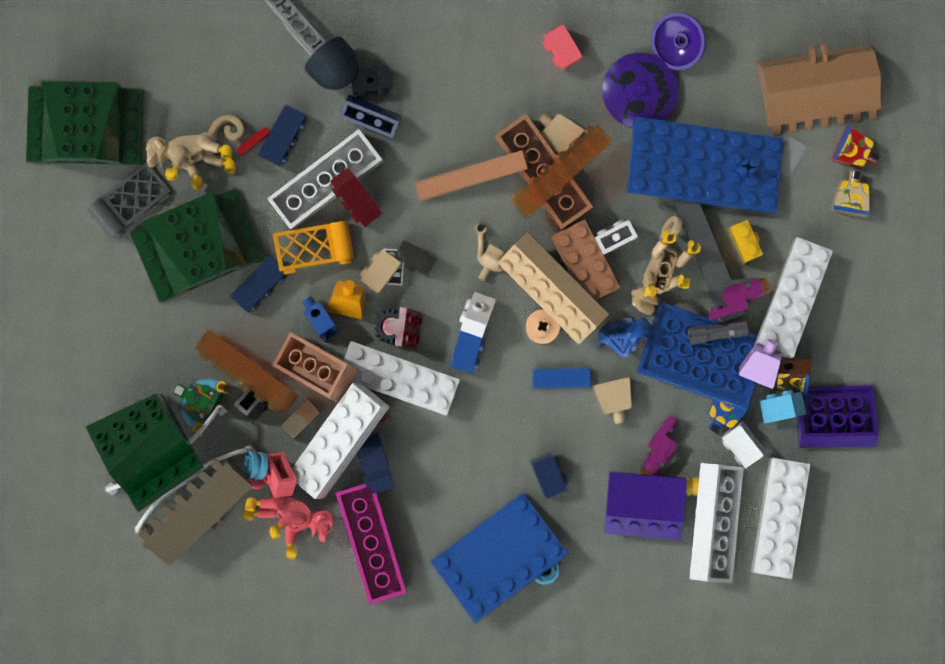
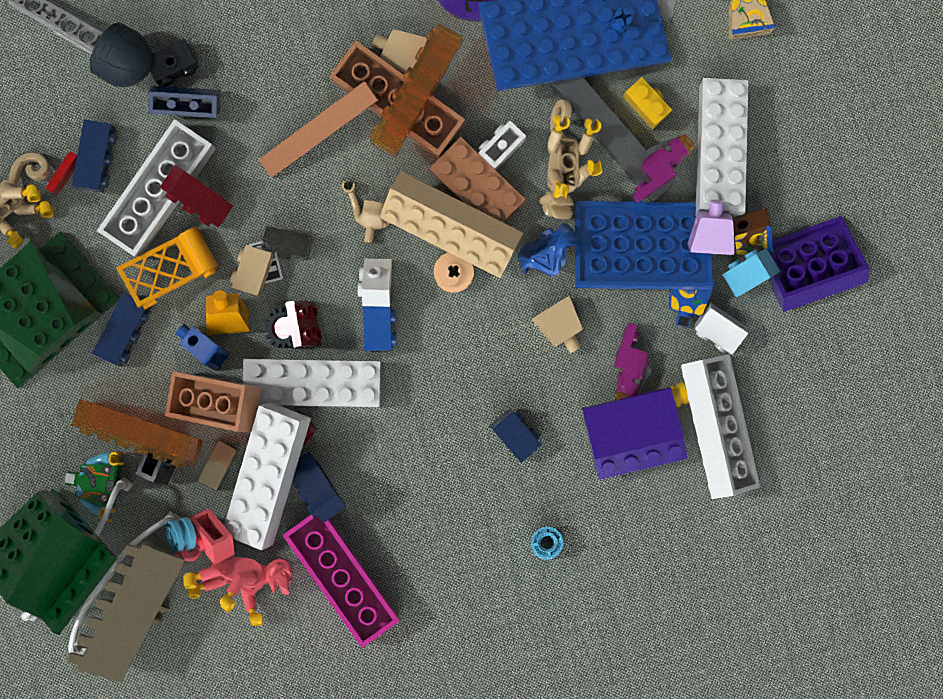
camera: 20 degrees left, 0 degrees up
blue plate [430,493,569,624] -> none
blue tile [532,368,591,389] -> none
dark grey axle [688,319,748,345] -> none
white brick [751,458,810,579] -> none

